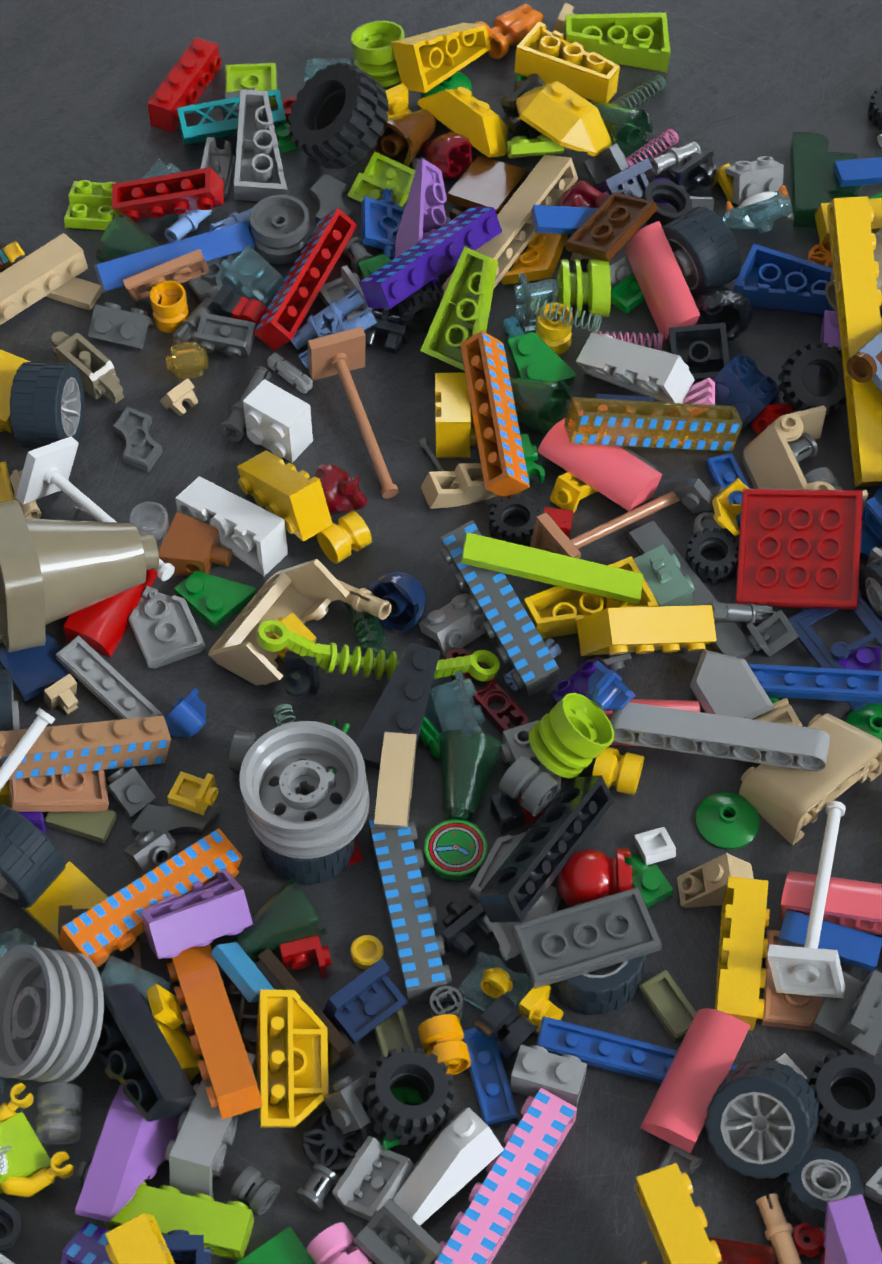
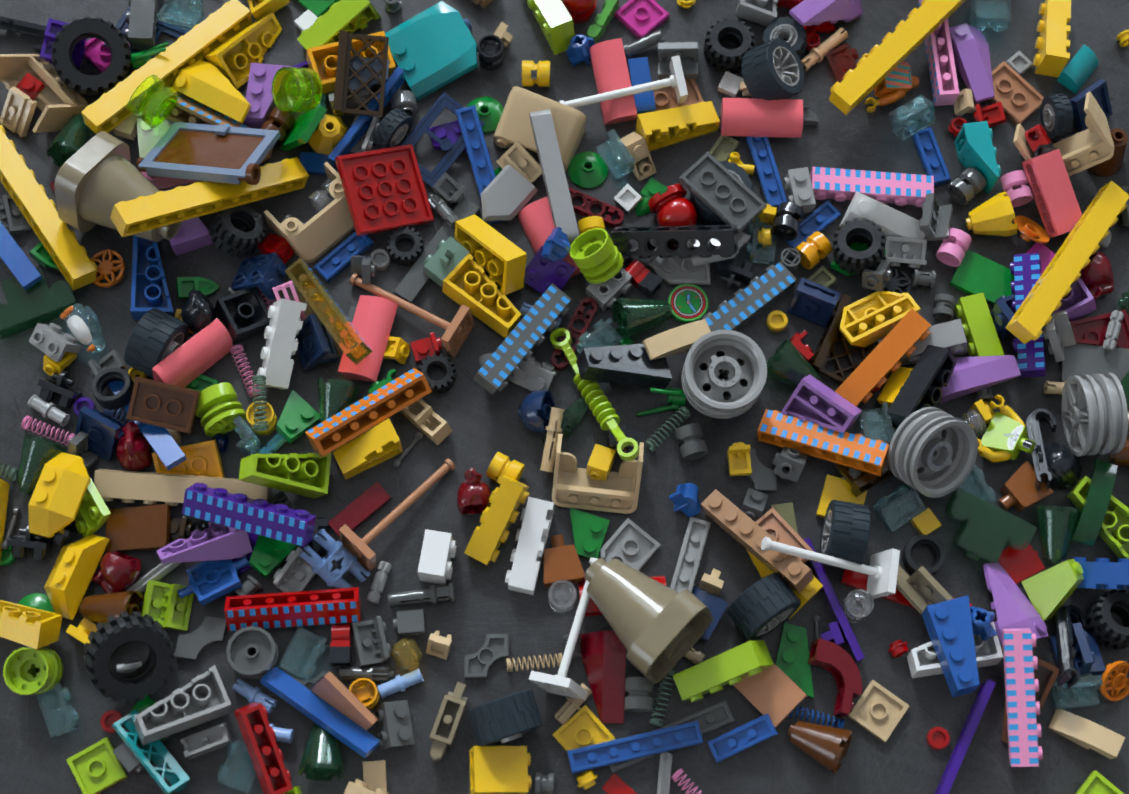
camera: 120 degrees left, 15 degrees up
yellow tile [146,984,184,1030] -> none
dark azure tile [211,942,275,1003] -> none
lime tile [461,532,643,605] -> none
dark grey wheel [499,756,560,816] -> none
yellow bracket [711,478,749,537] -> none
none -> green plate [176,277,219,299]
none -> dark red tile [328,482,391,537]
none -> light blue pin [377,668,424,698]
none -> dark grey brick [393,609,426,637]
none -> tan piece [506,652,563,673]
none -> dark red beam [569,187,624,228]
none -> clear light blue bracket [596,129,635,180]
none -> yellow arm [728,152,754,175]
none -> yellow bracket [968,399,995,428]

